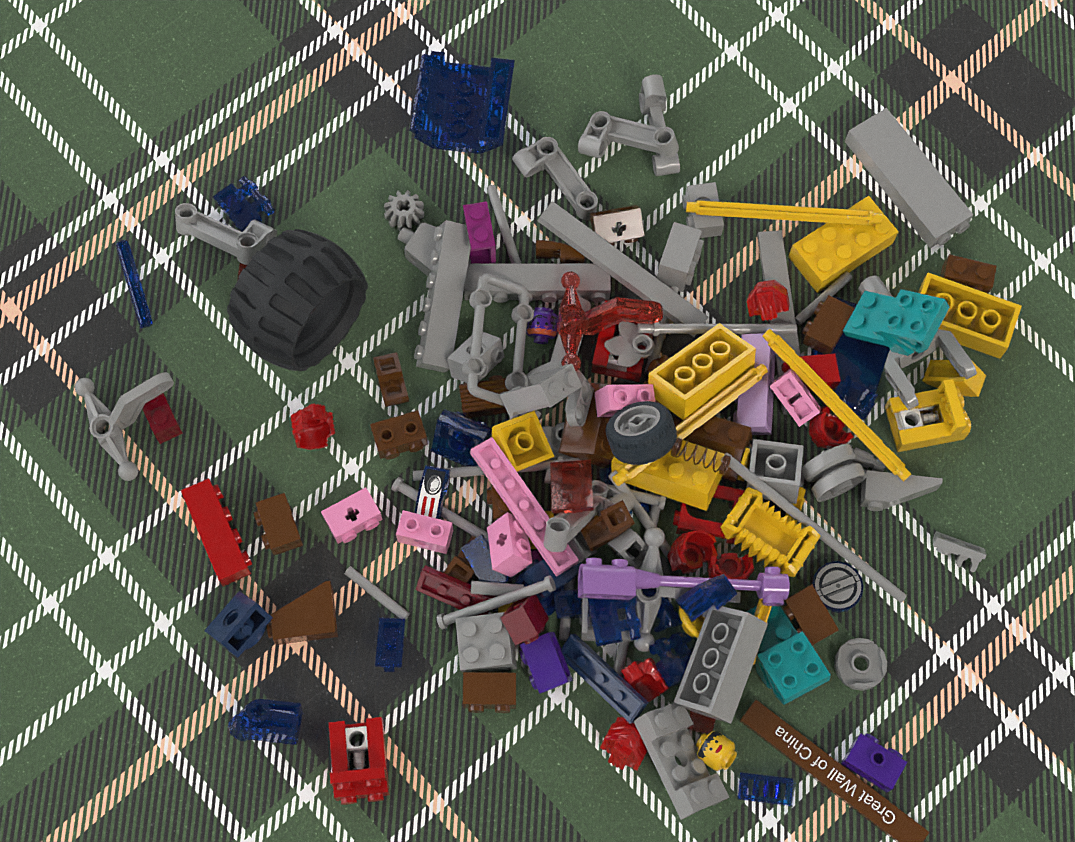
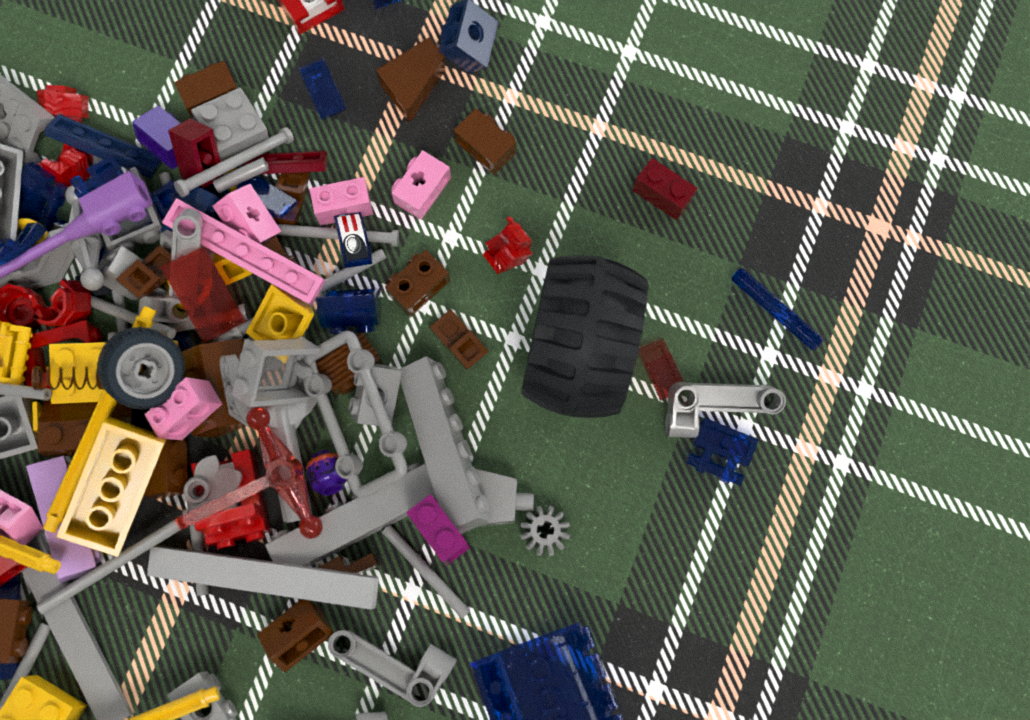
camera: 155 degrees right, 5 degrees up
light grey piece [74,372,174,481] -> none
red brick [180,478,252,586] -> none
light grey bar [344,566,410,621] -> none
light grey brick [657,222,704,292] -> none
red hair [747,280,790,321] -> none

